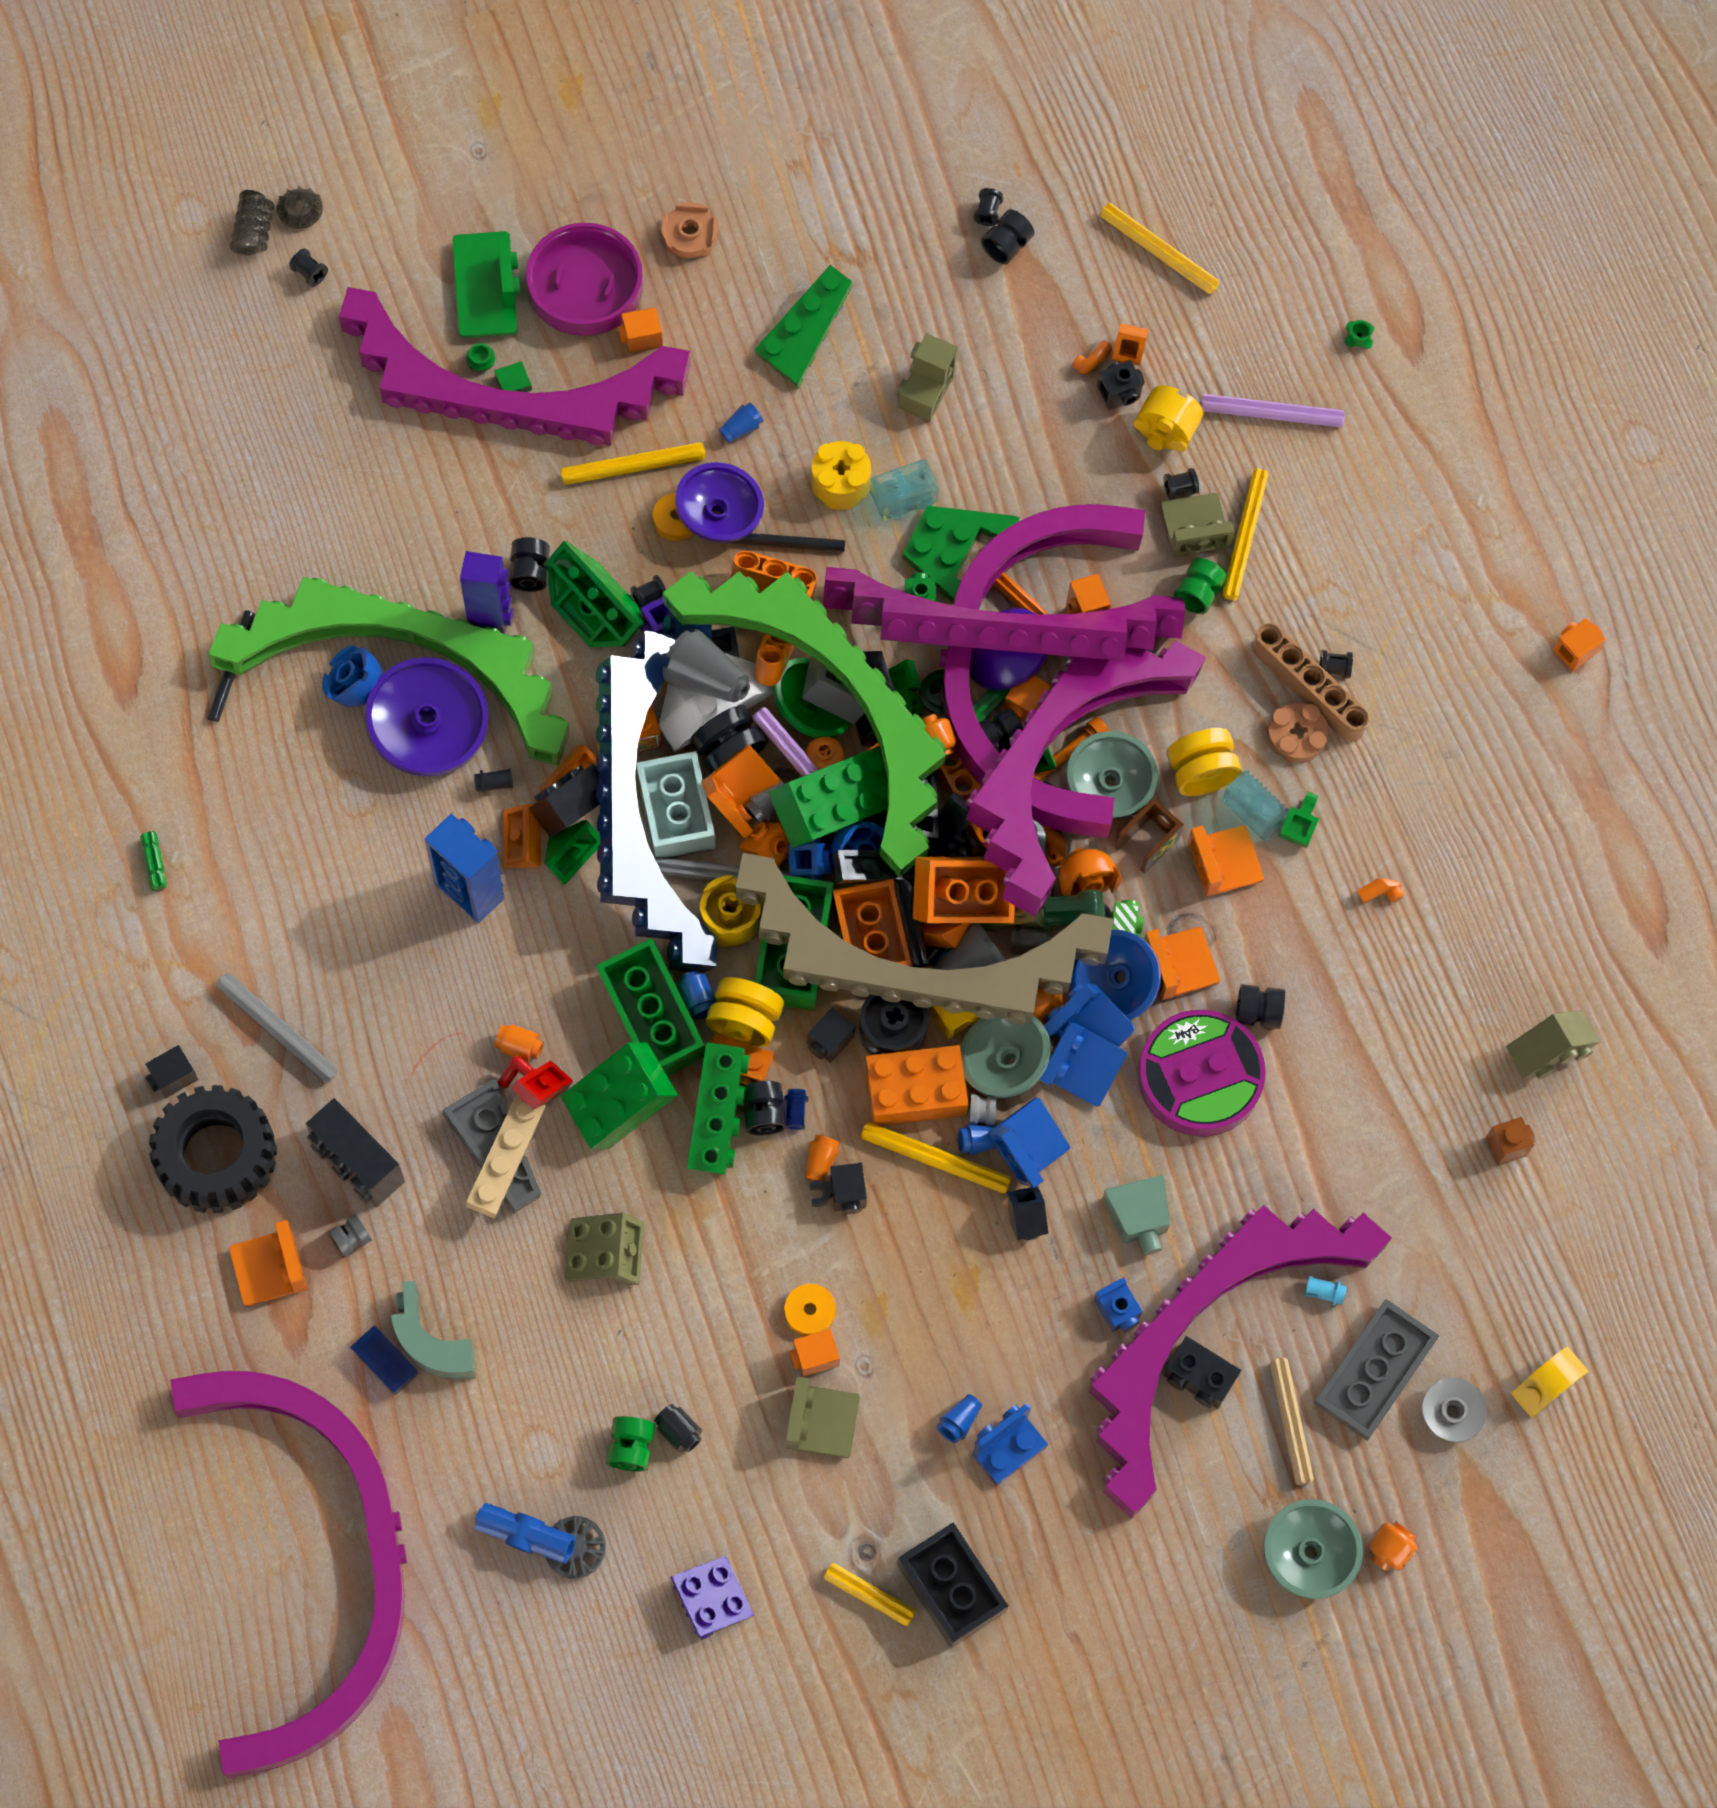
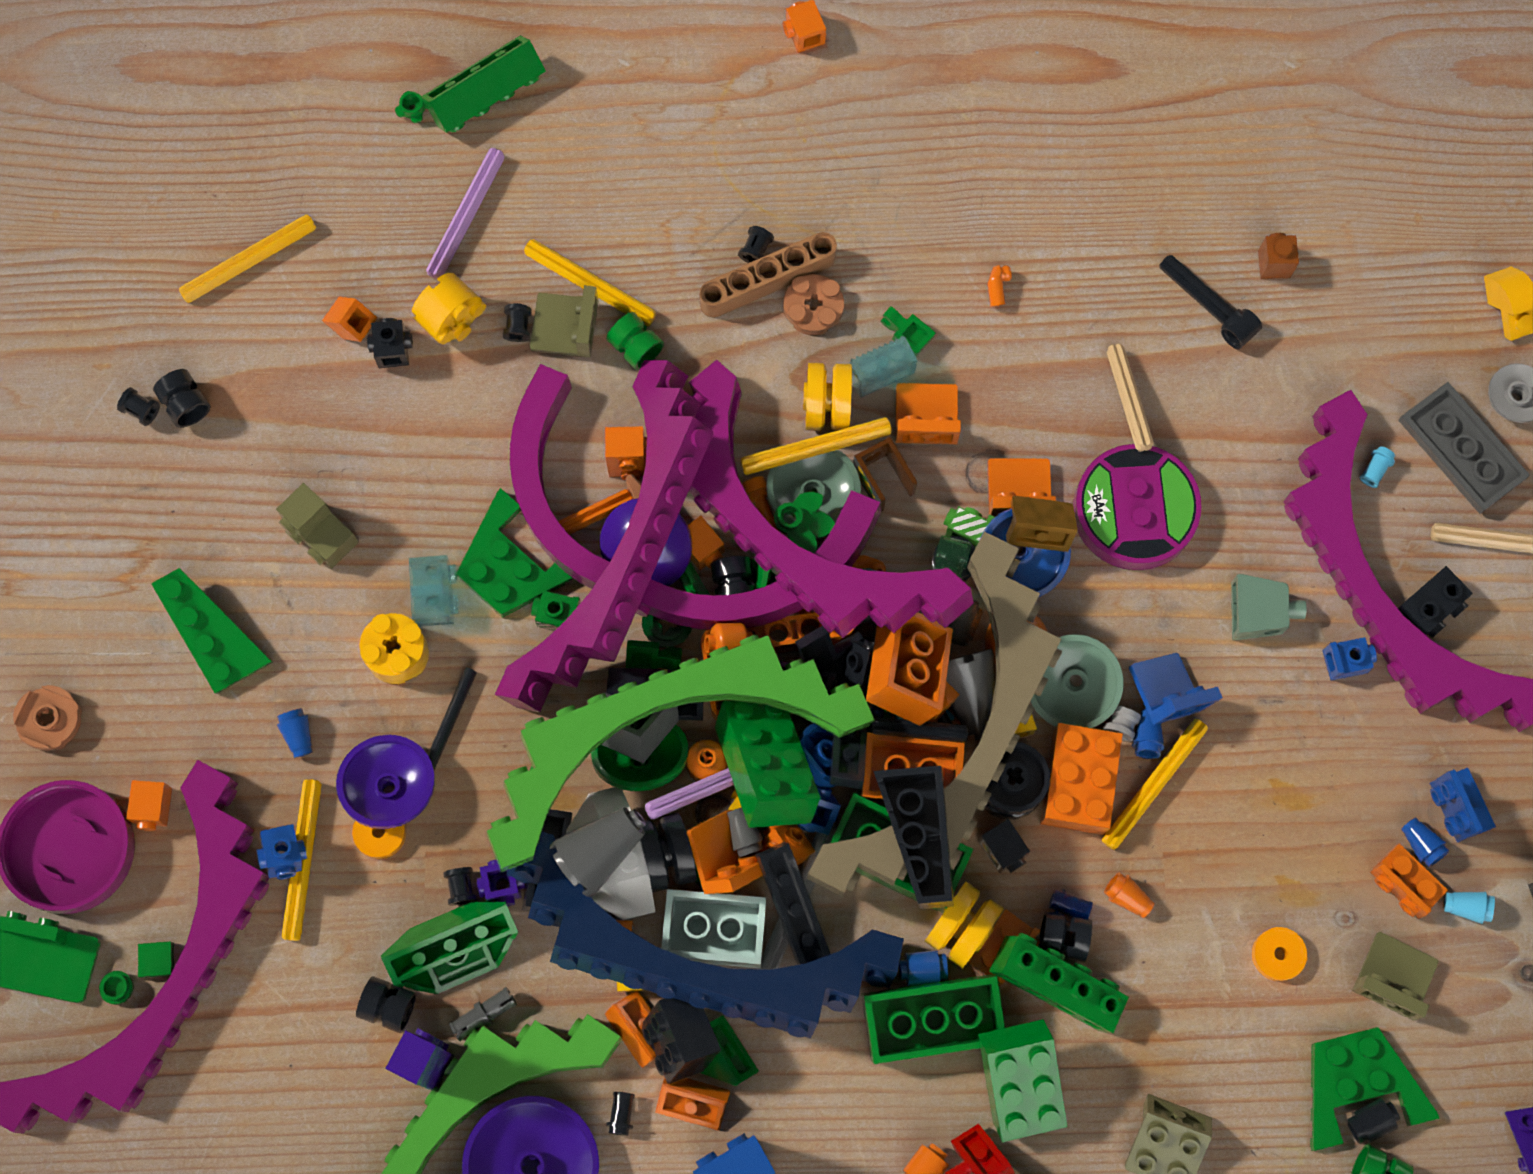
camera: 70 degrees left, 5 degrees up
yellow brick [699,875,762,947] -> none
orange beam [731,551,817,686] -> none
orange brick [789,1328,840,1377] -> none
black brick [809,1163,867,1214] -> none
black brick [1007,1186,1049,1240] -> none
blue bracket [1039,1022,1128,1107] -> none
blue bracket [1044,984,1135,1047] -> none
orange cylinder [1058,848,1122,906] -> none
orange arm [1072,340,1112,374] -> none
black wheel [1236,984,1285,1029] -> none
olive brick [1506,1010,1600,1079] -> none
none -> blue brick [256,824,307,880]
none -> green brick [421,35,546,133]
none -> dark grey pin [449,987,517,1041]
none -> yellow axle [741,417,892,475]
none -> black plate [756,841,831,965]
none -> green plate [774,492,835,553]
none -> black wedge [874,766,954,909]
none -> pearl gold panel [1006,496,1078,552]
none -> tan axle [1107,344,1154,452]
none -> black axle [1159,255,1262,350]
none -> green wing [1310,1027,1440,1151]
none -> orange bracket [1370,843,1448,919]
none -> medium azure cone [1444,892,1495,924]

